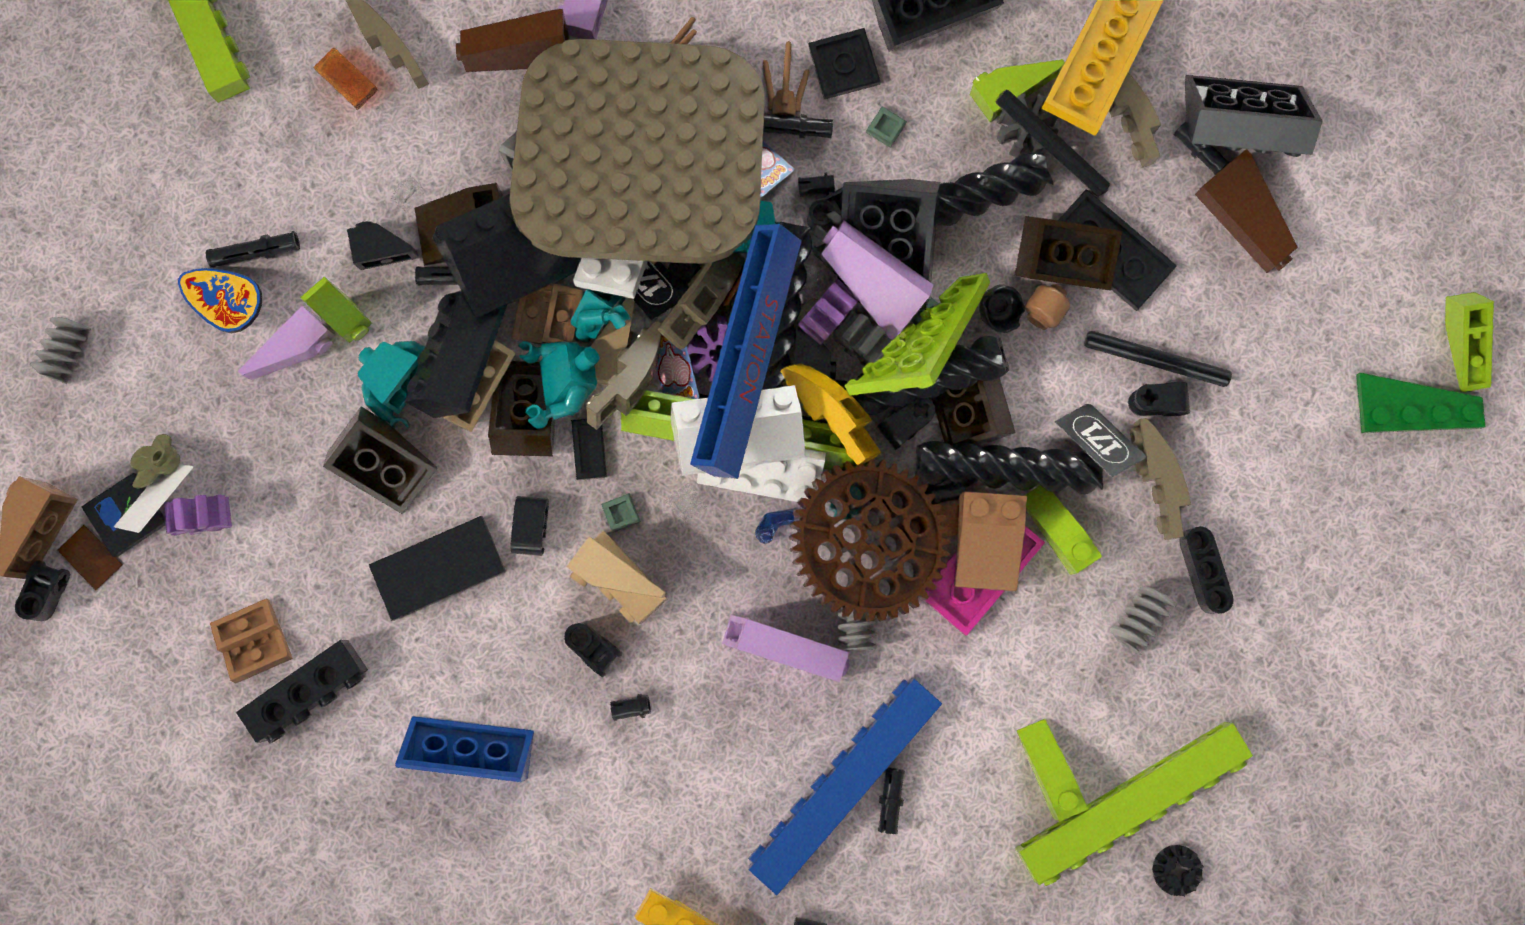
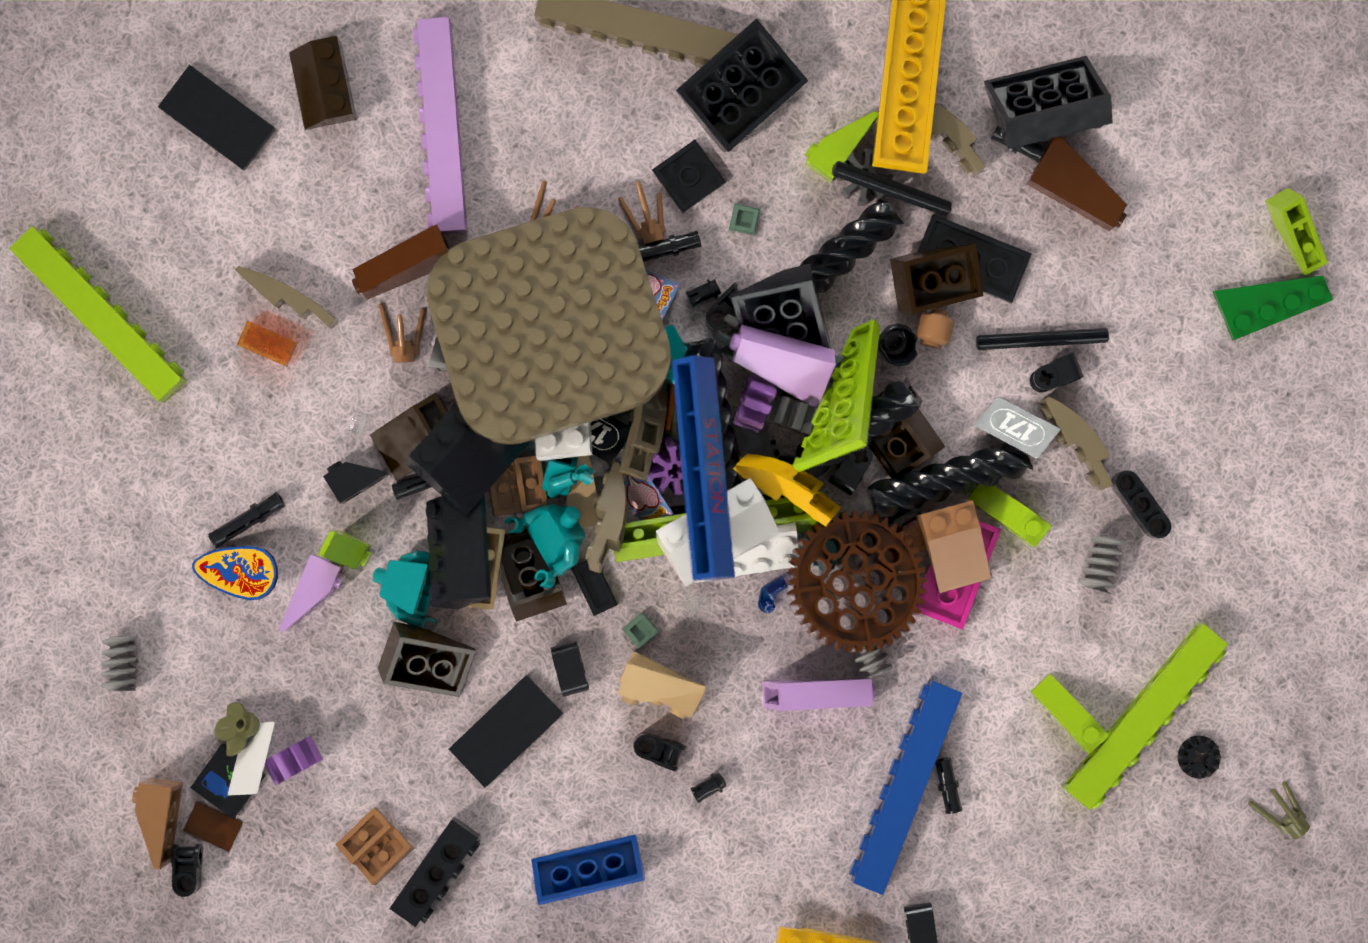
camera: 20 degrees left, 5 degrees up
none -> medium nougat plant [379,303,426,363]

